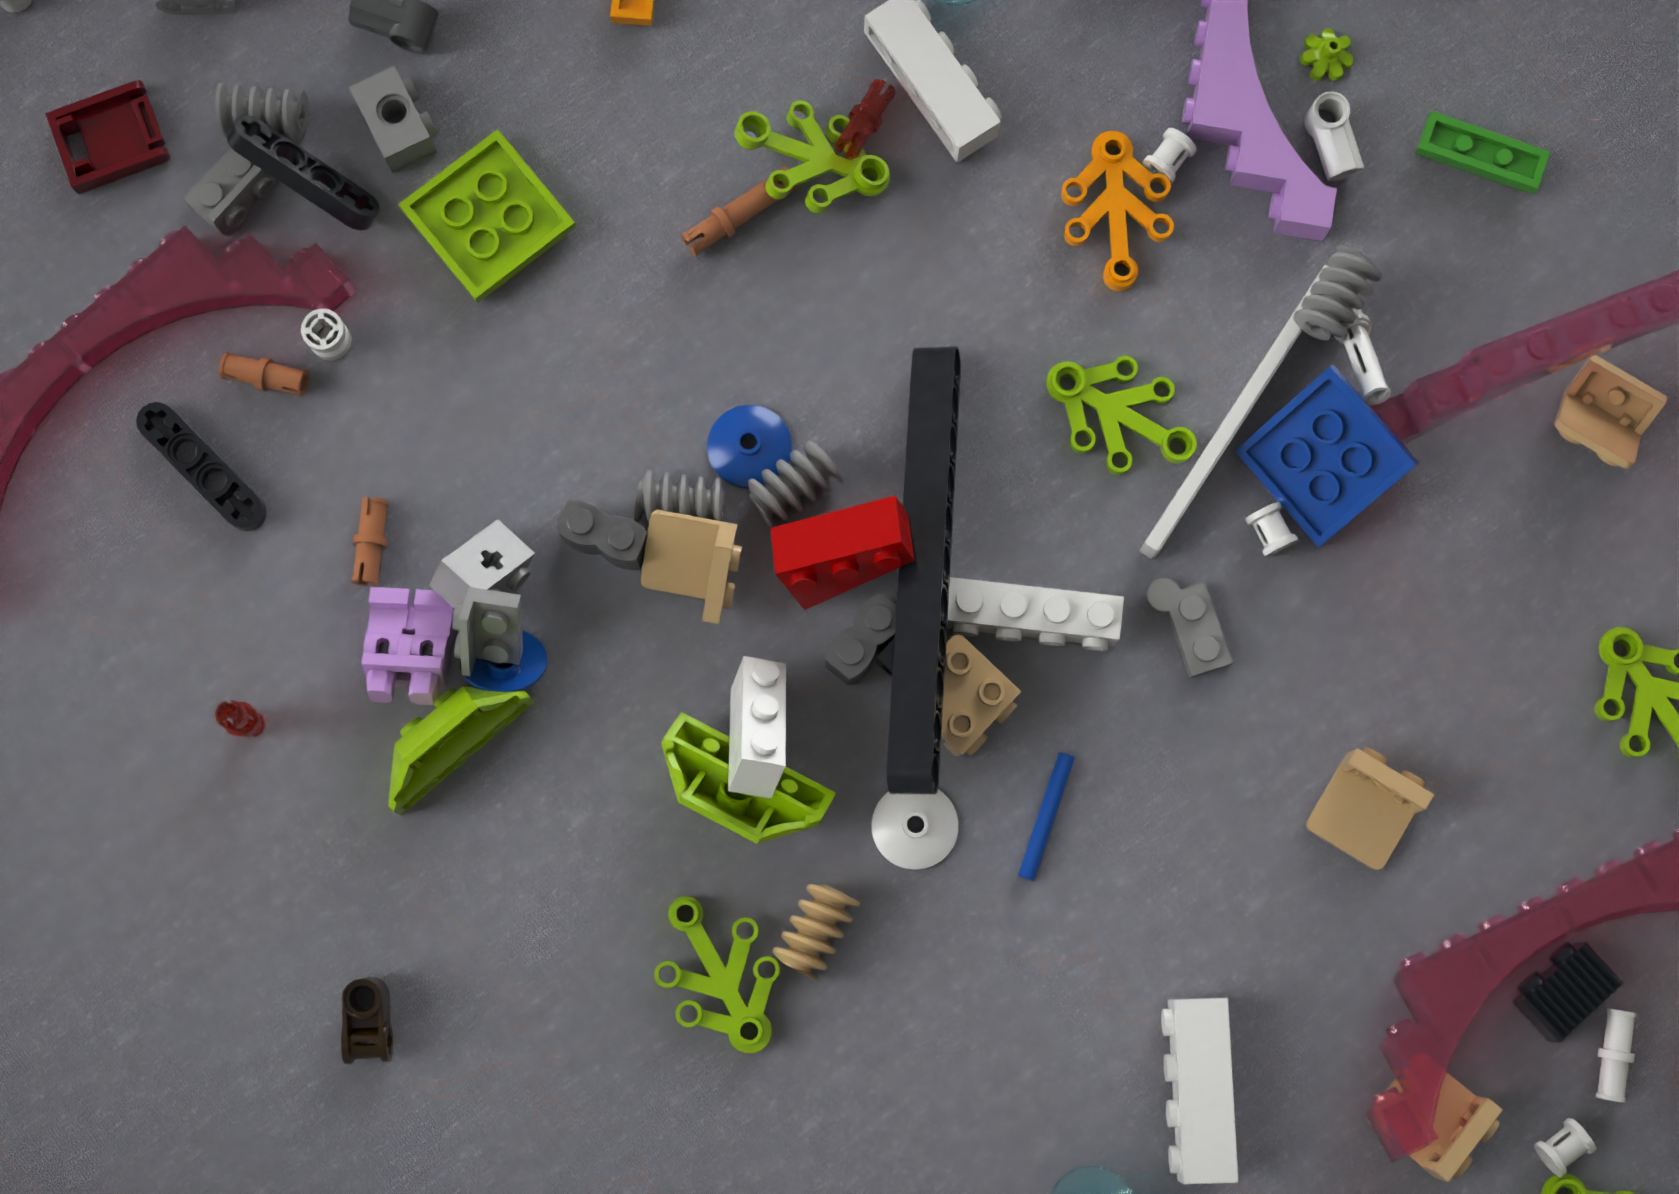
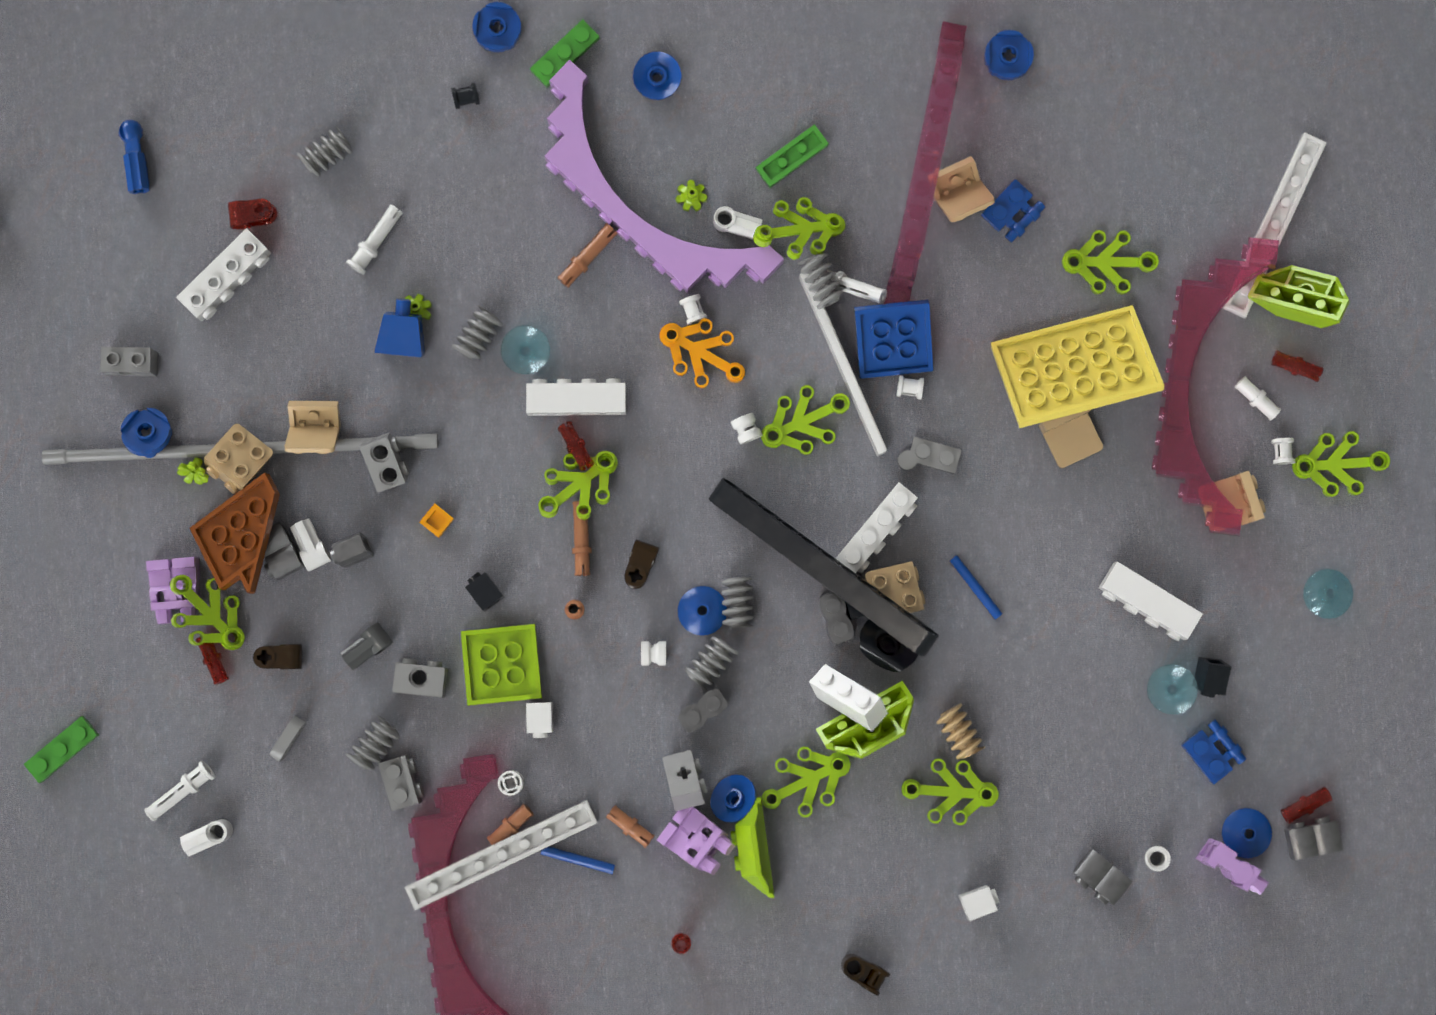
camera: 55 degrees left, 5 degrees up
dark red container [45,80,170,194] -> none
black beam [136,402,267,532] -> none
black beam [227,115,380,231] -> none
light grey bracket [452,587,523,676] -> none
tan bracket [641,510,742,624] -> none
red wedge [770,495,915,610] -> none
white dish [872,789,959,870] -> none
black brick [1512,942,1624,1043] -> none
none -> white tile [405,800,598,910]
none -> black brick [465,572,504,612]
none -> white brick [526,702,553,738]
none -> blue bar [540,847,615,874]
none -> nougat pin [565,600,585,620]
none -> dark brown piece [624,539,660,589]
none -> white wheel [641,641,666,666]
none -> white wheel [731,413,763,445]
none -> lime plant [753,197,845,260]
none -> lime plant [761,746,850,818]
none -> black hat [860,619,918,672]
none -> white brick [958,885,1000,921]
none -> blue plate [981,179,1045,243]
none -> light yellow plate [991,305,1164,428]

